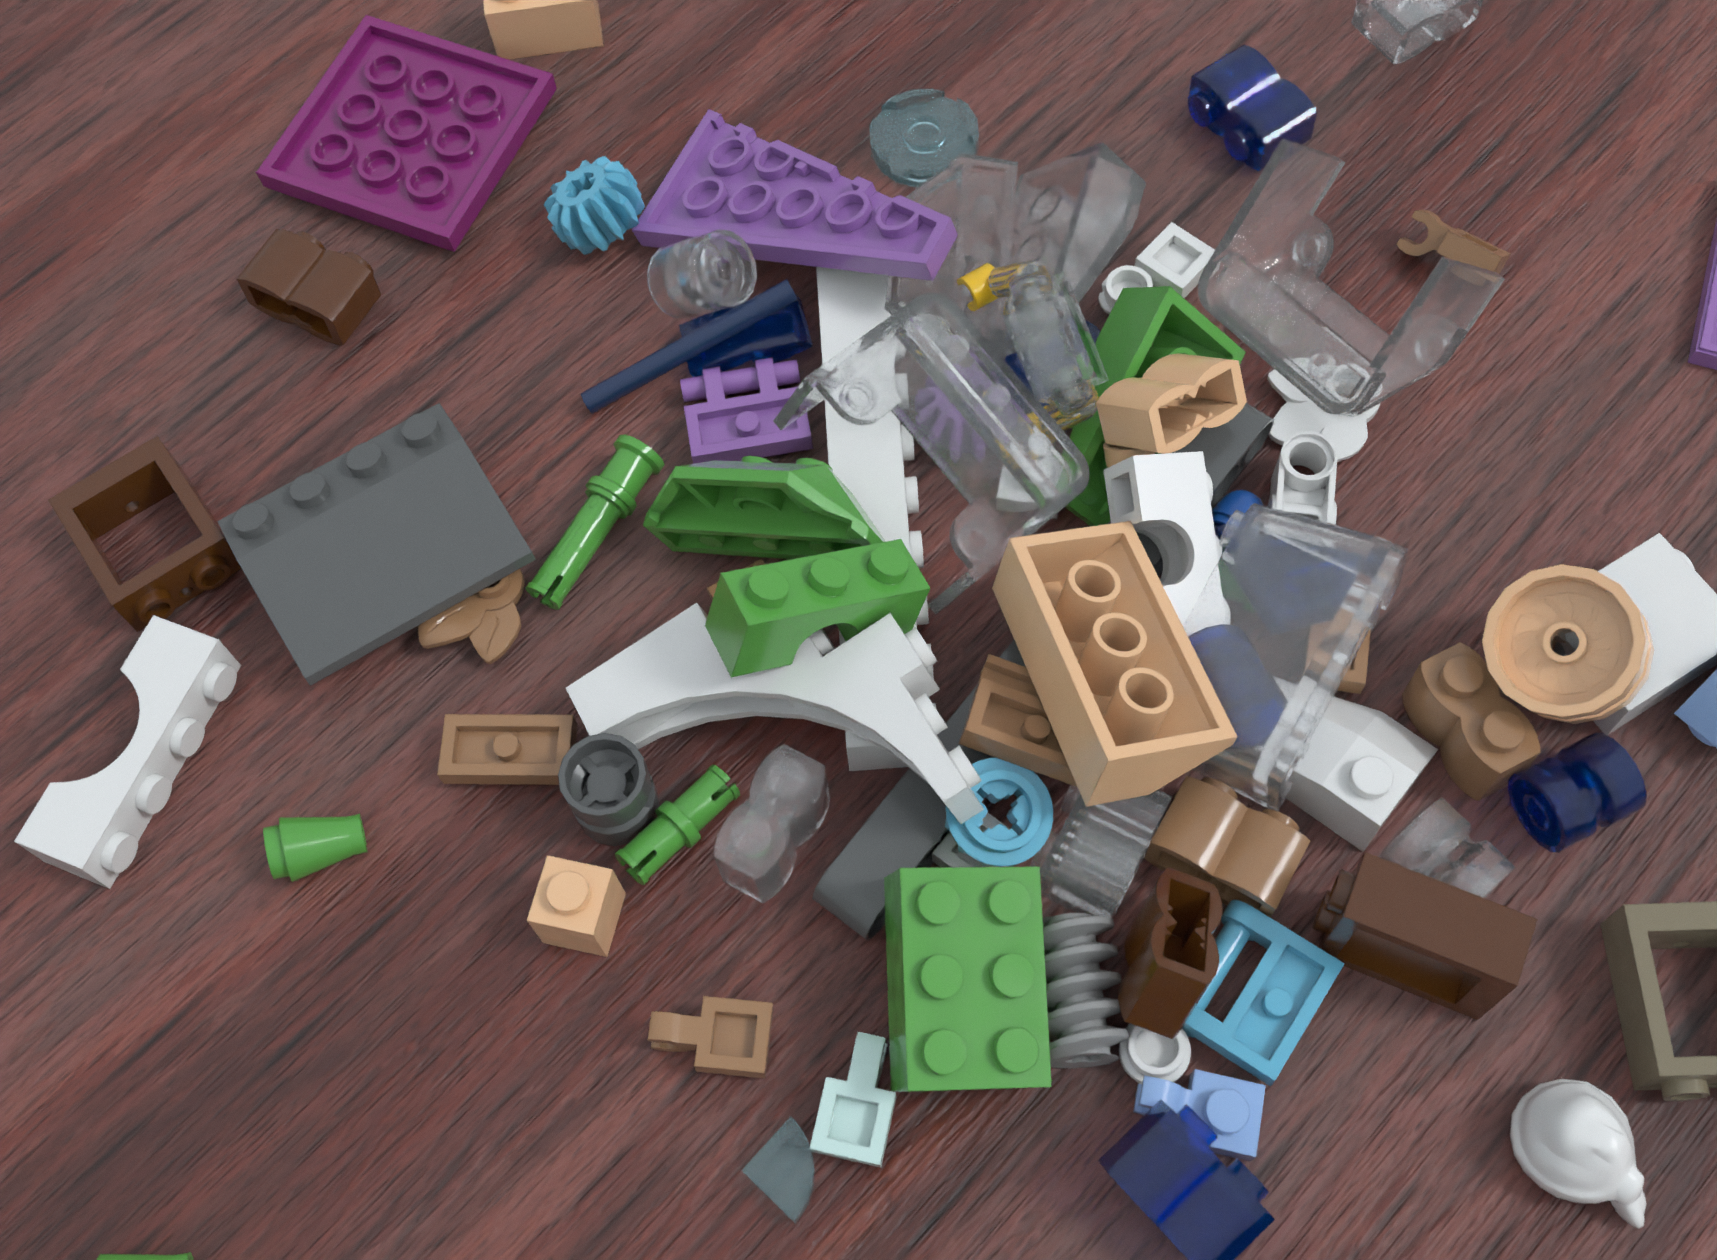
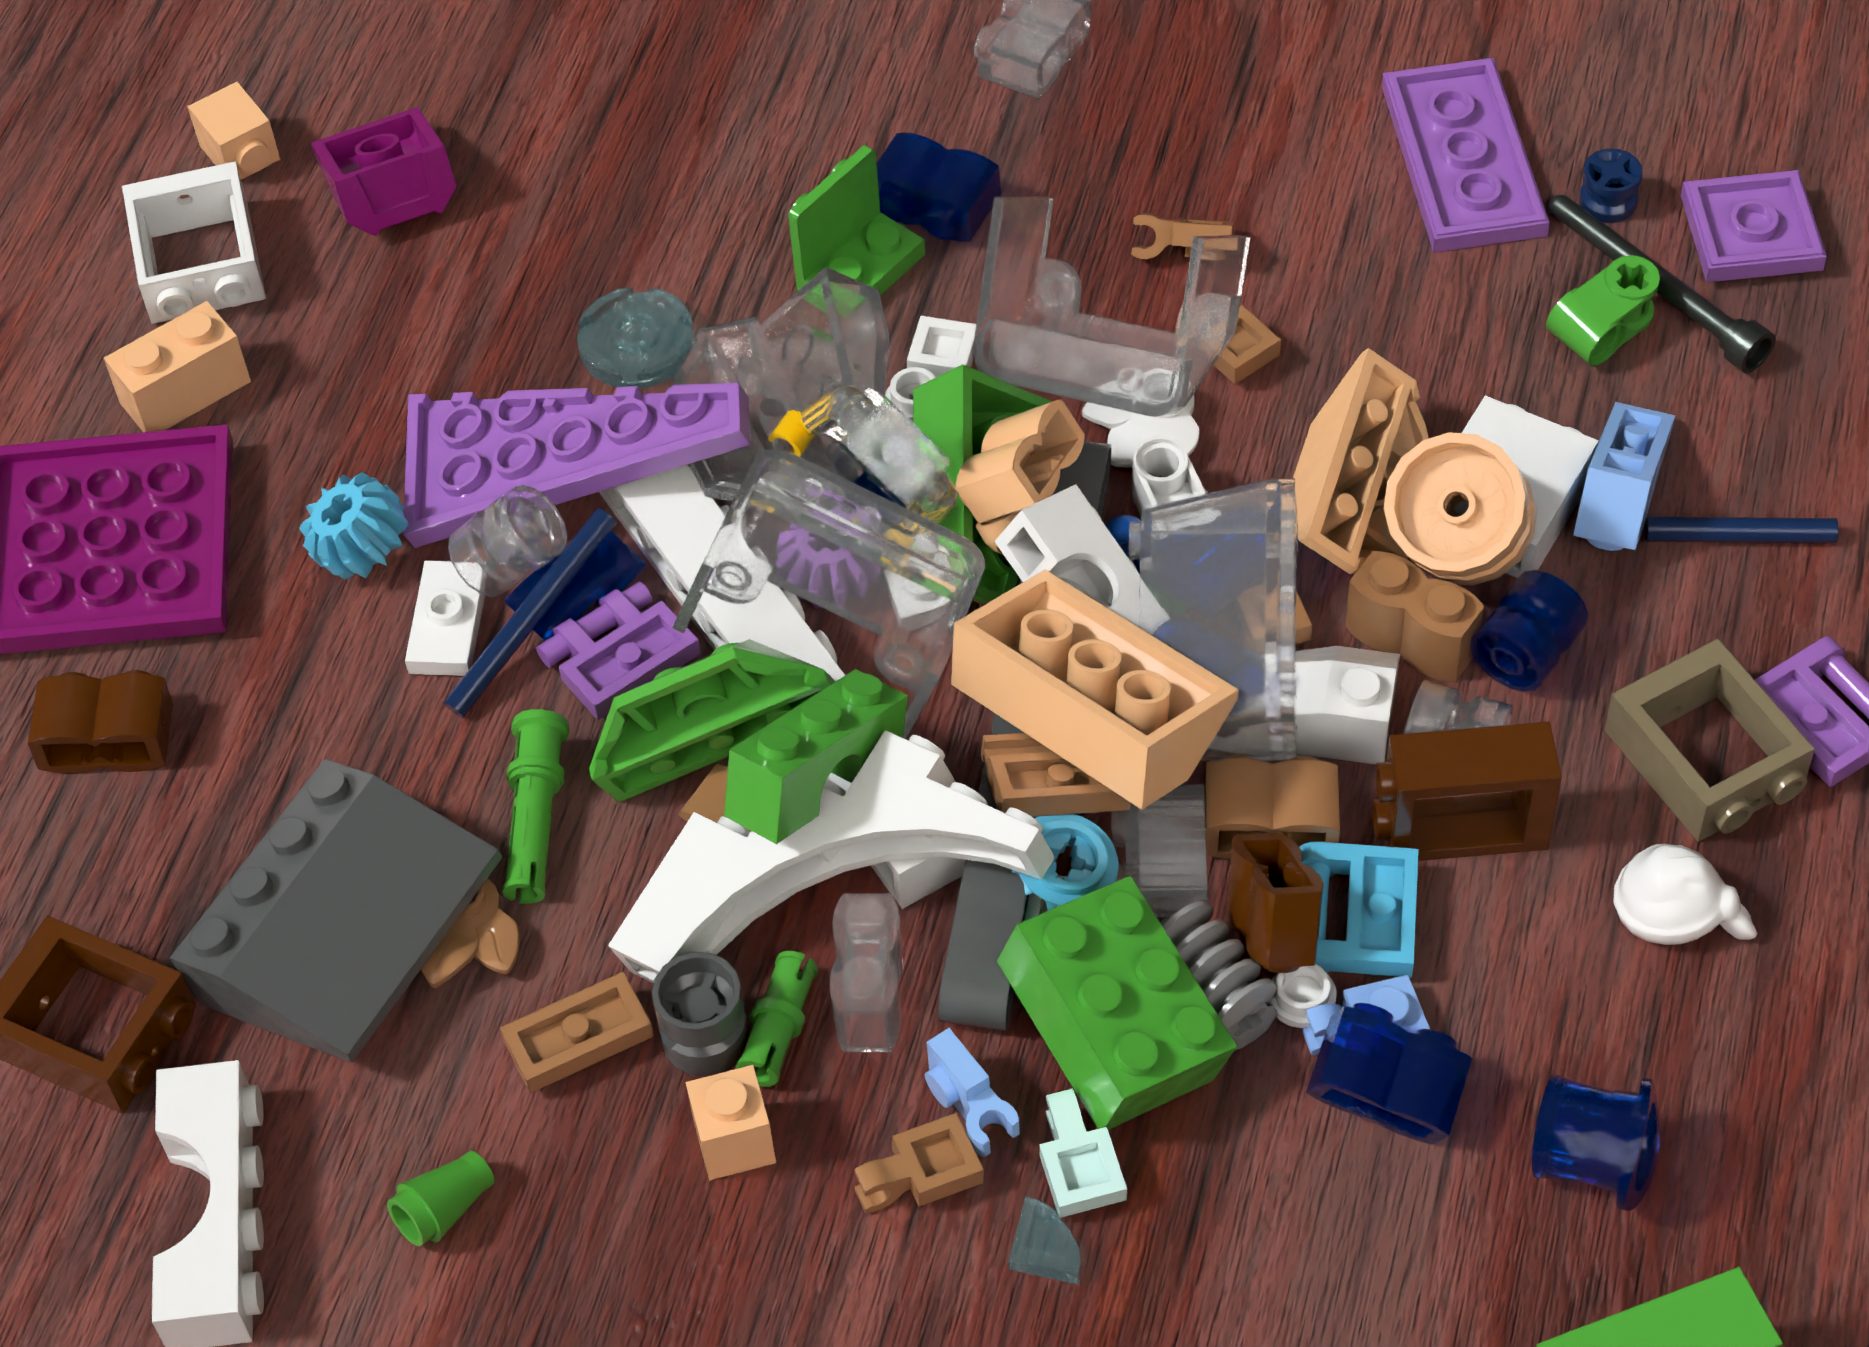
camera: 30 degrees left, 10 degrees down
none -> white plate [405,561,489,676]
none -> bright green bracket [788,145,925,324]
none -> light blue plate [925,1028,1020,1157]
none -> medium nougat plate [1196,305,1281,385]
none -> light nougat wedge [1280,348,1429,574]

